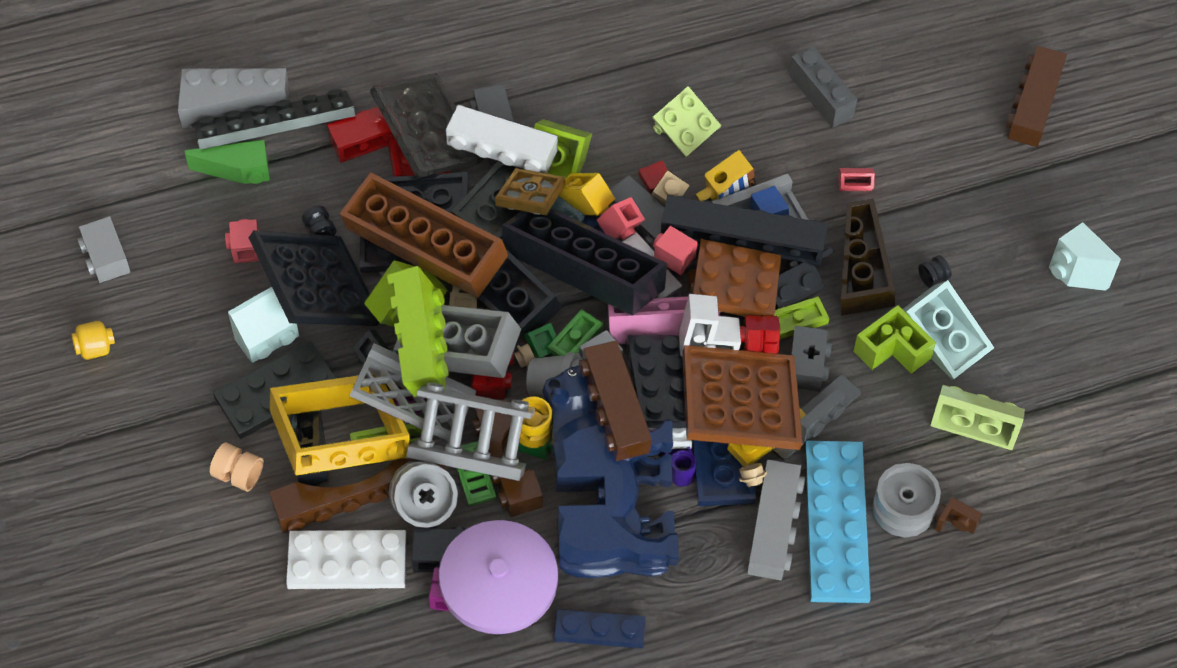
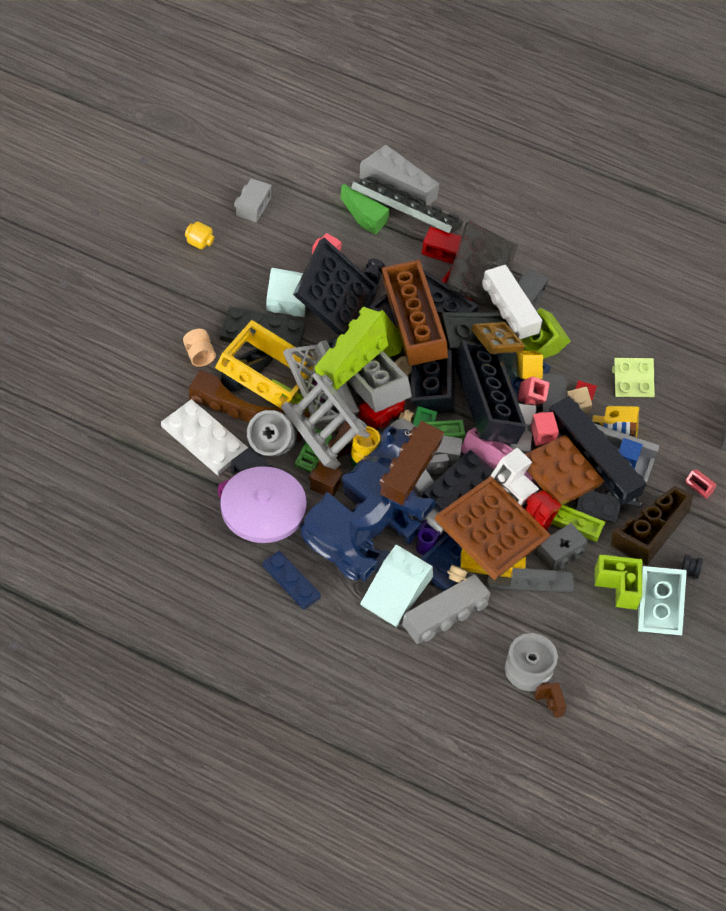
camera: 40 degrees right, 5 degrees down
medium azure plate [805,441,870,603] -> none
yellowish green slope [930,385,1025,450] -> none
none -> light aqua slope [360,545,433,628]

